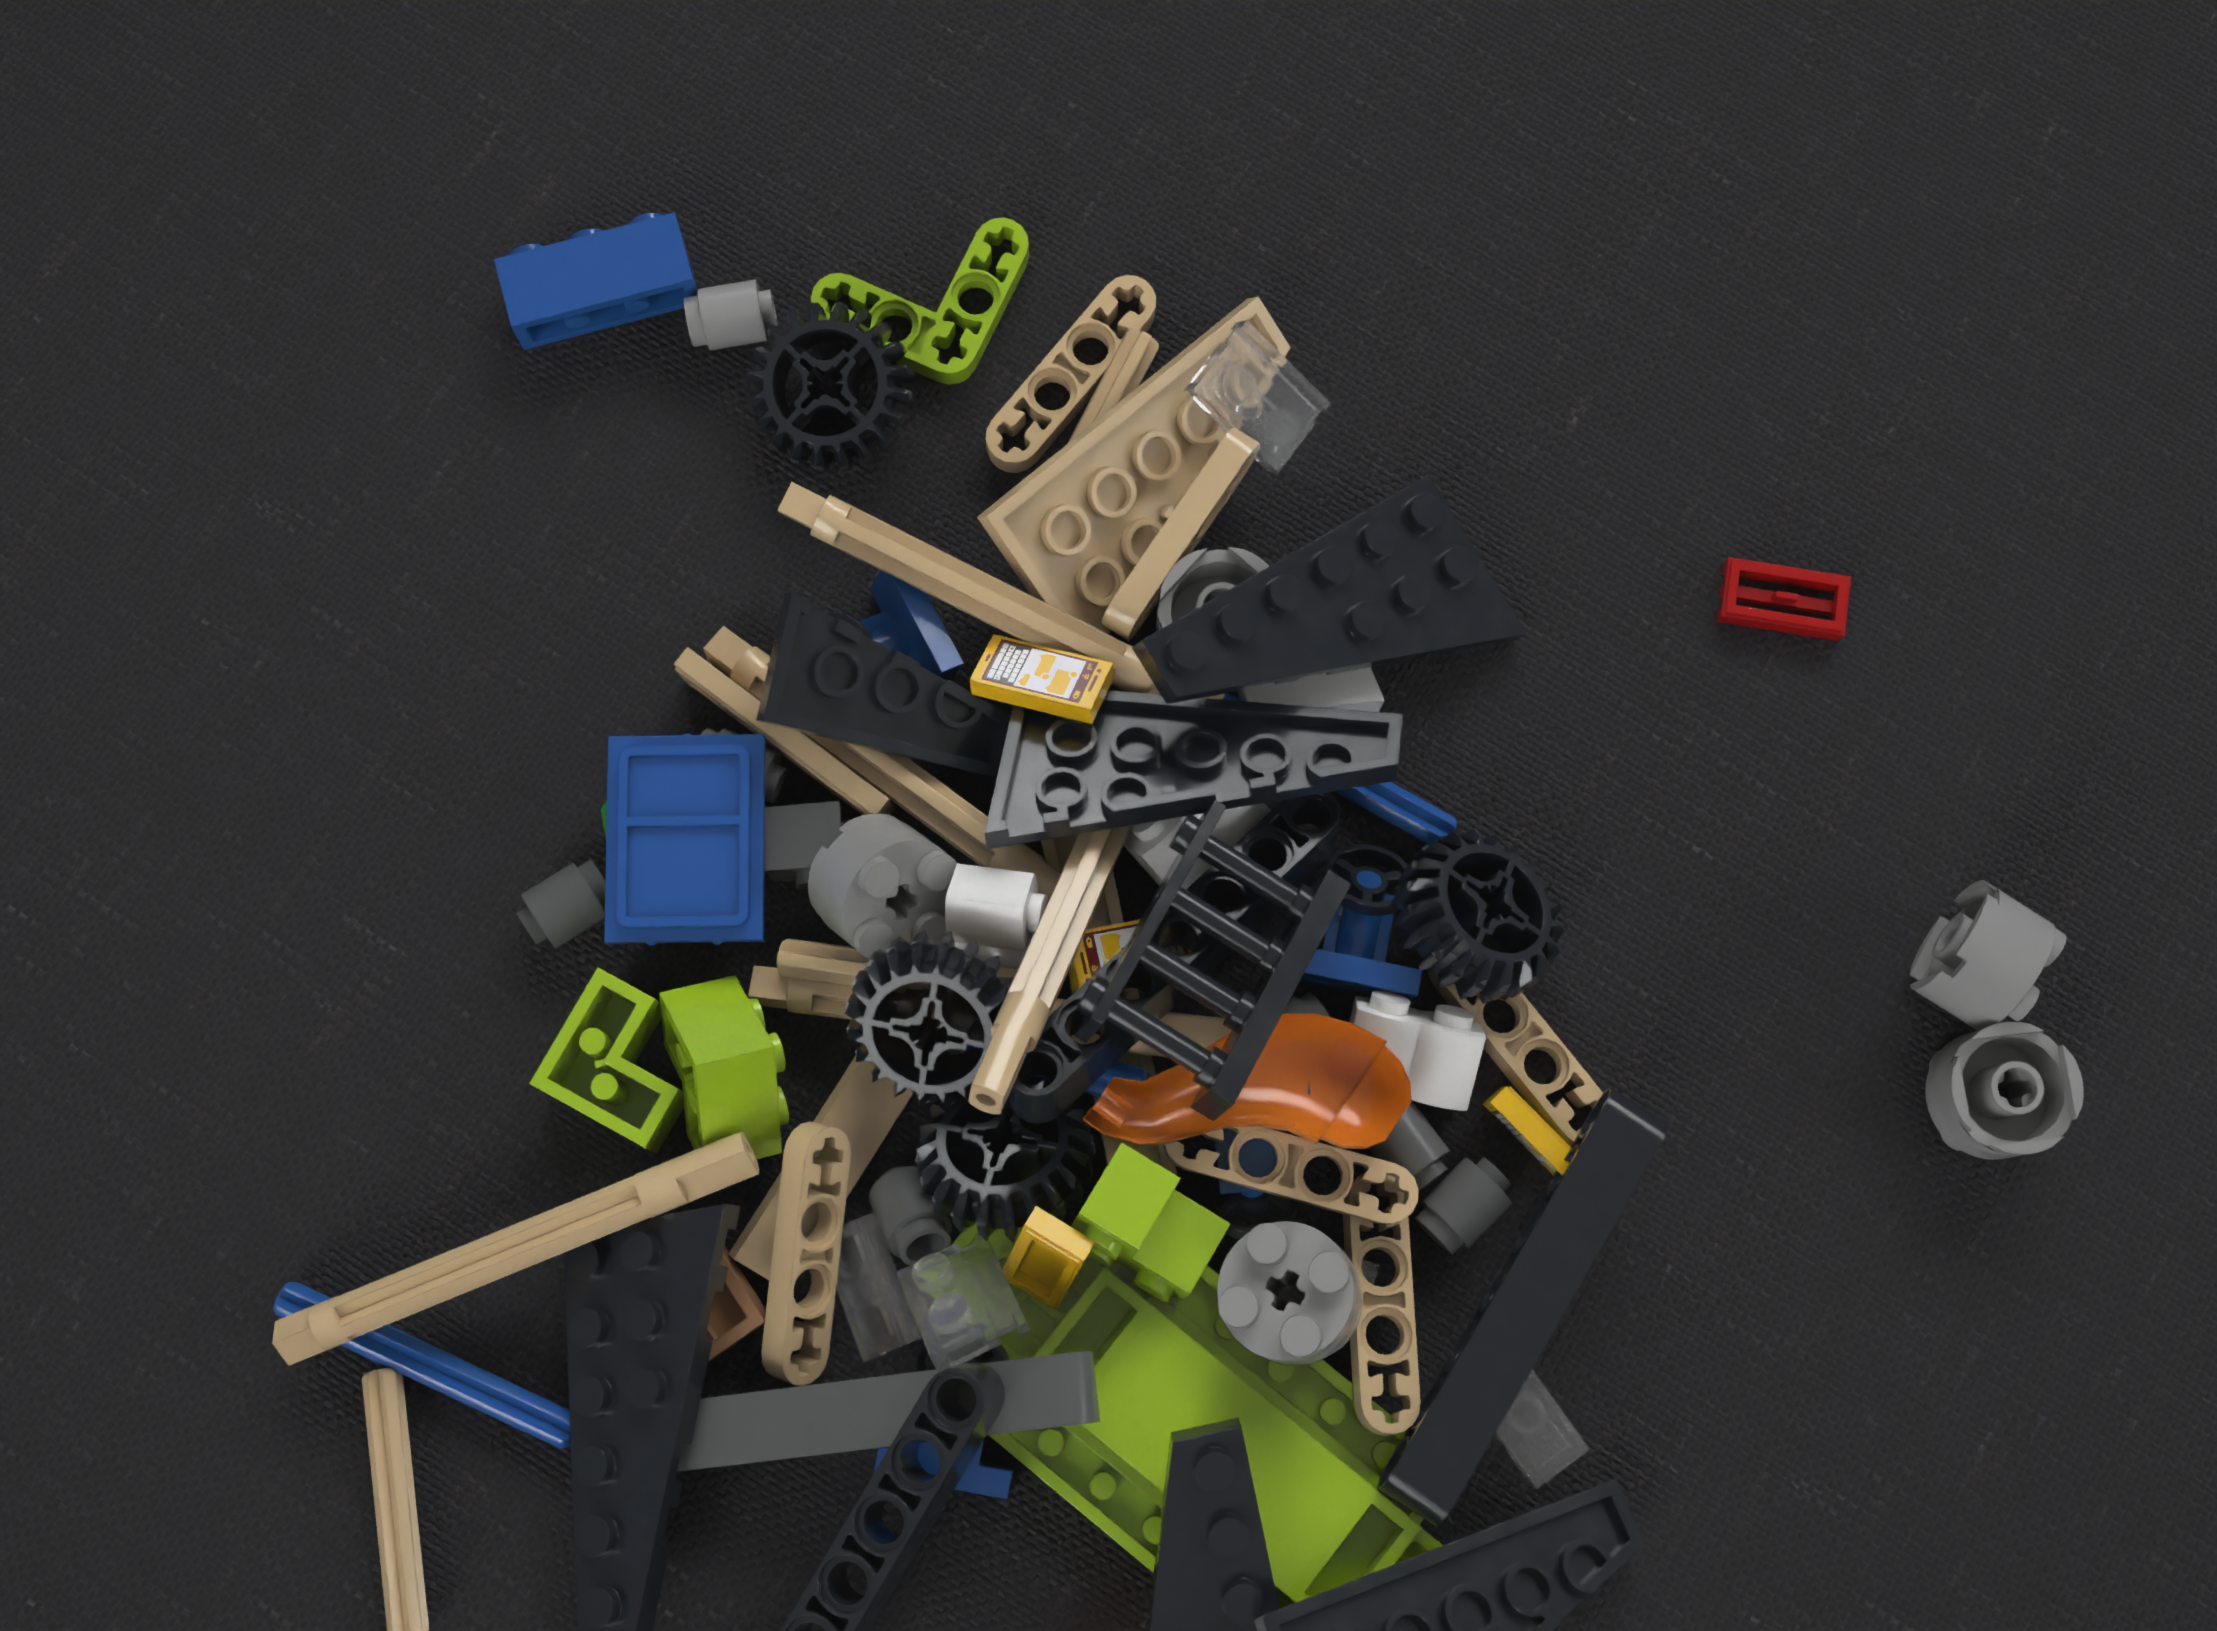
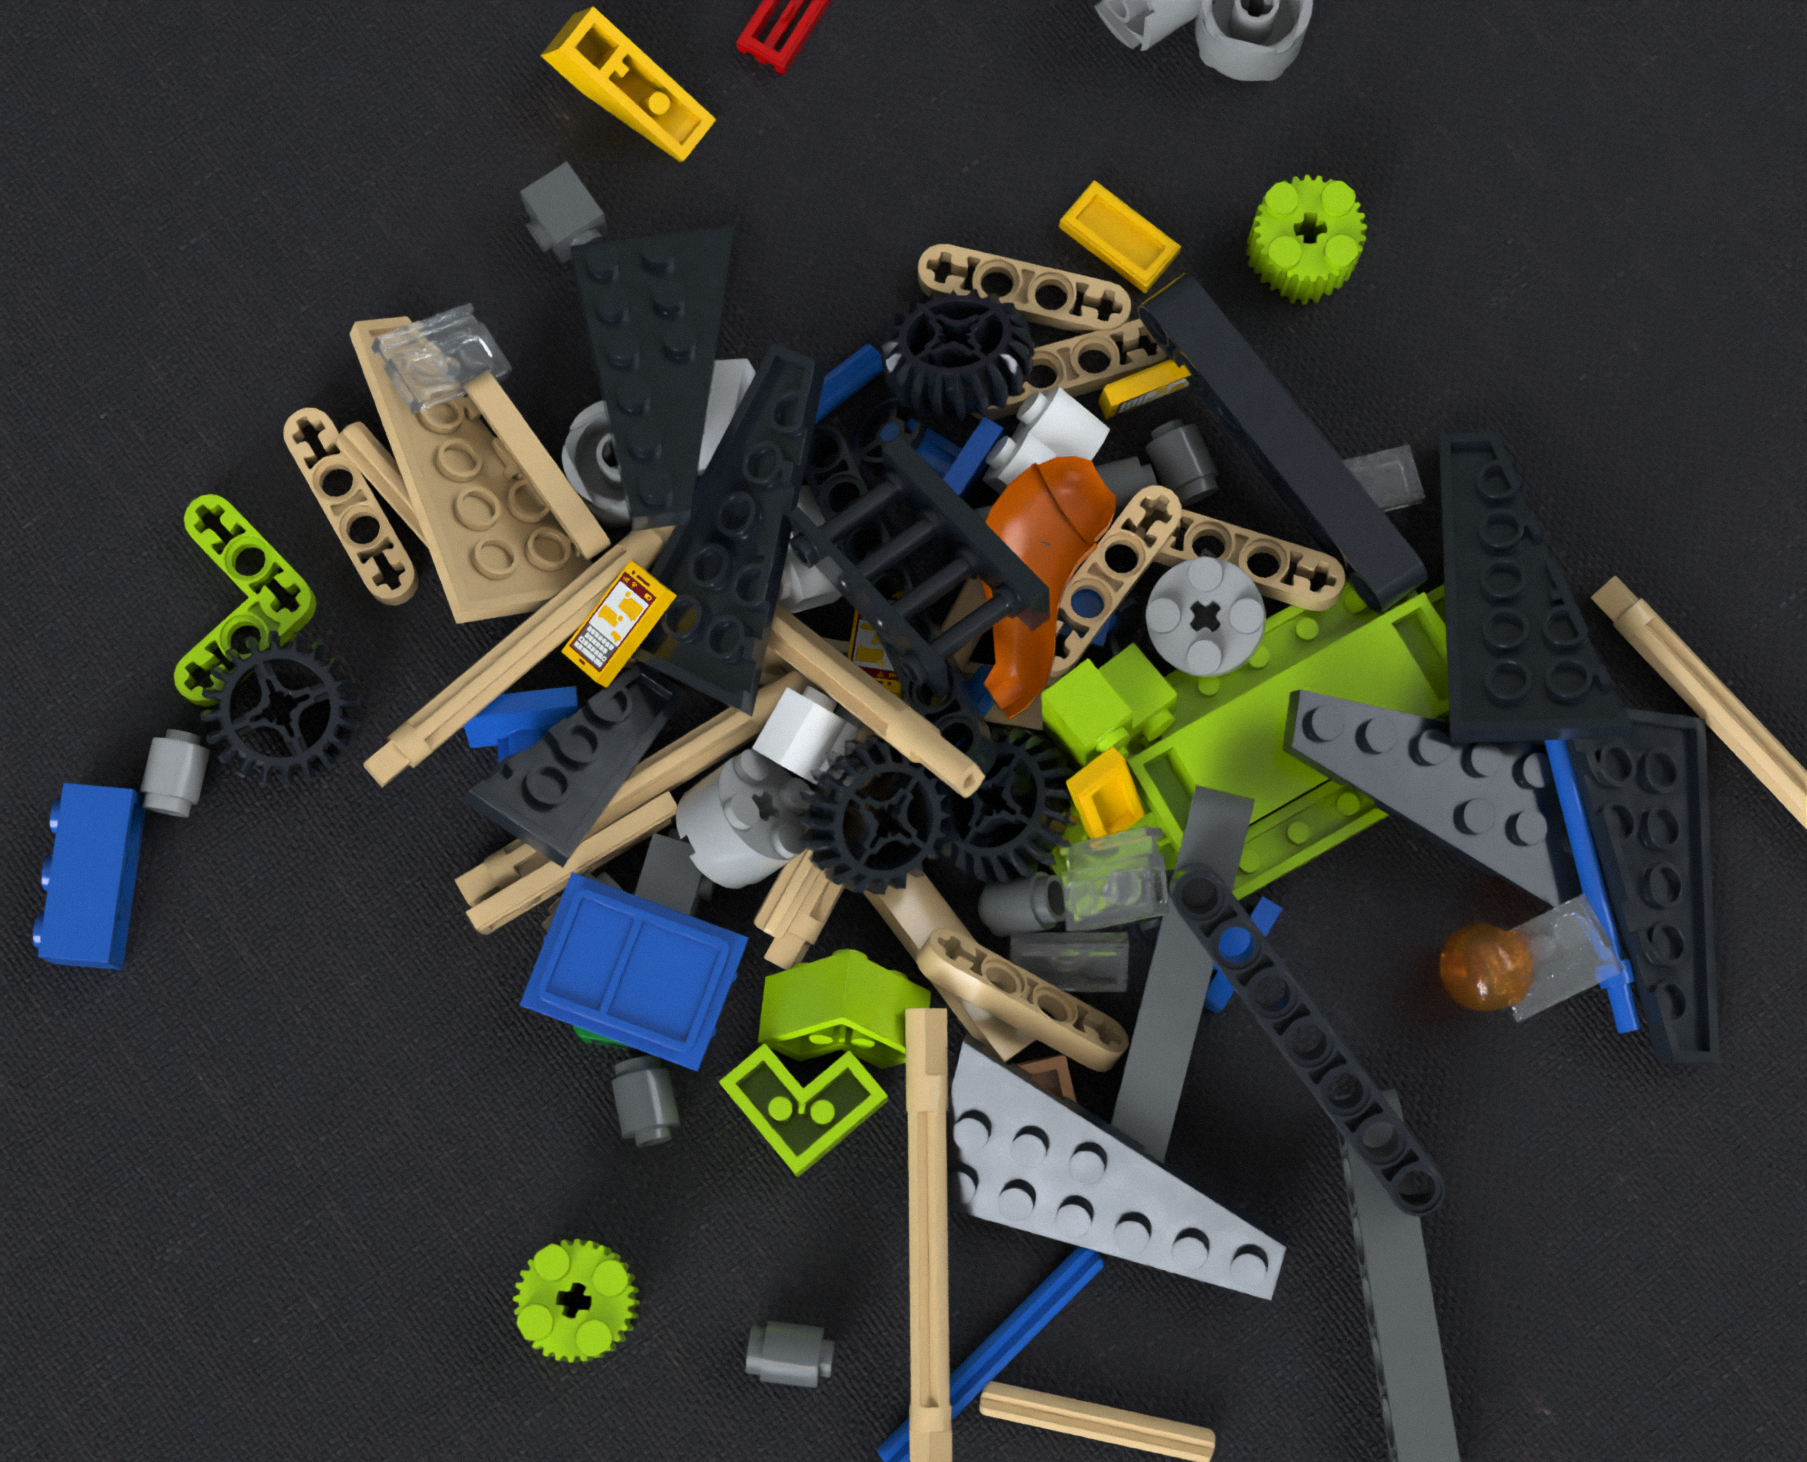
camera: 65 degrees left, 0 degrees up
none -> lime brick [513,1239,641,1362]
none -> dark grey brick [520,161,609,263]
none -> yellow slope [540,6,716,162]
none -> dark grey brick [746,1321,835,1388]
none -> tan beam [918,244,1131,334]
none -> yellow tile [1059,180,1181,294]
none -> lime brick [1246,175,1367,305]

